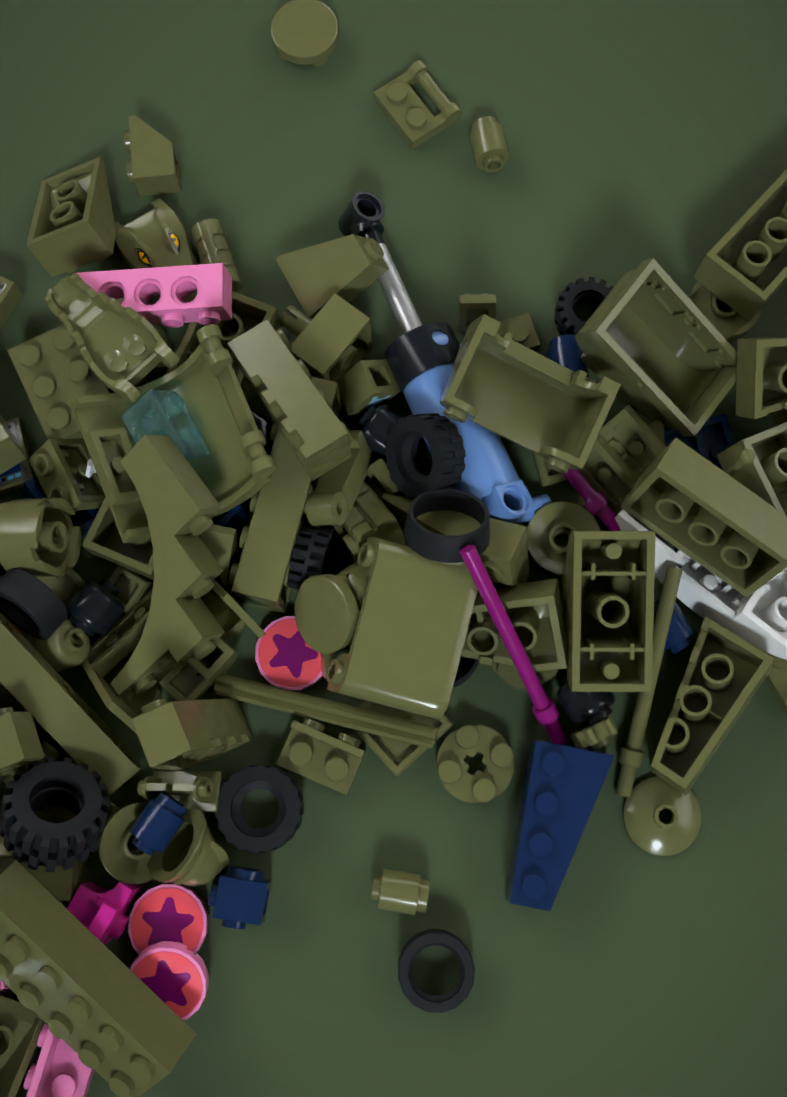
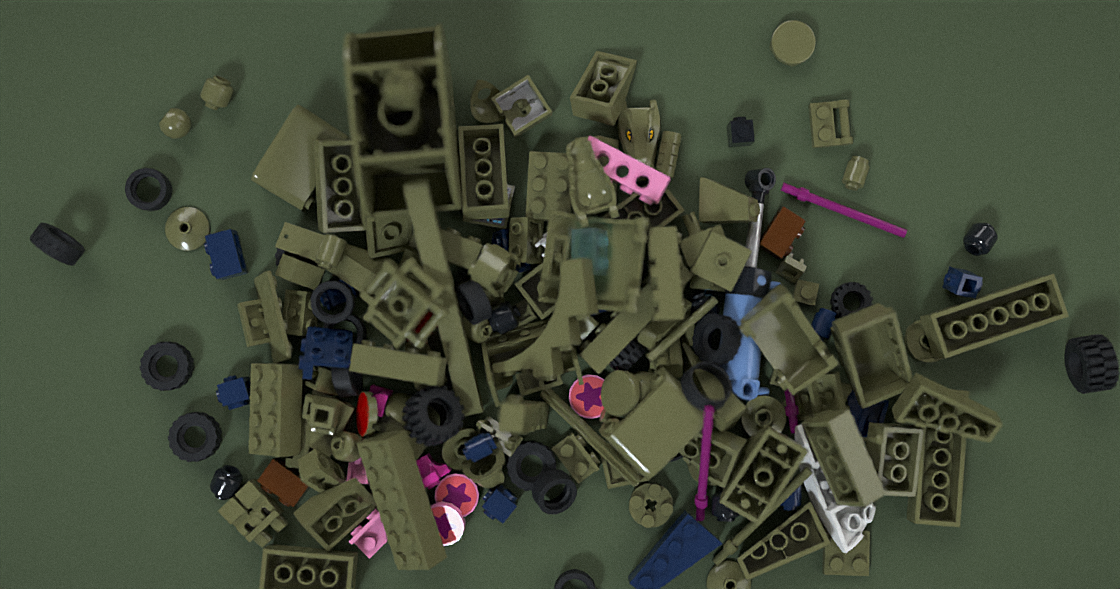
camera: 25 degrees right, 10 degrees up
olive slope [124,115,181,197] -> none
olive brick [371,868,430,915] -> none
olive plate [569,716,618,751] -> none
none -> black tyre [532,469,577,514]
none -> olive bar [646,296,718,362]
none -> olive plate [690,230,752,291]
none -> black brick [727,117,755,148]
none -> reddish brown brick [759,206,806,259]
none -> magenta bar [780,183,907,238]
none -> dark blue brick [943,267,983,299]
none -> black head [963,223,998,256]

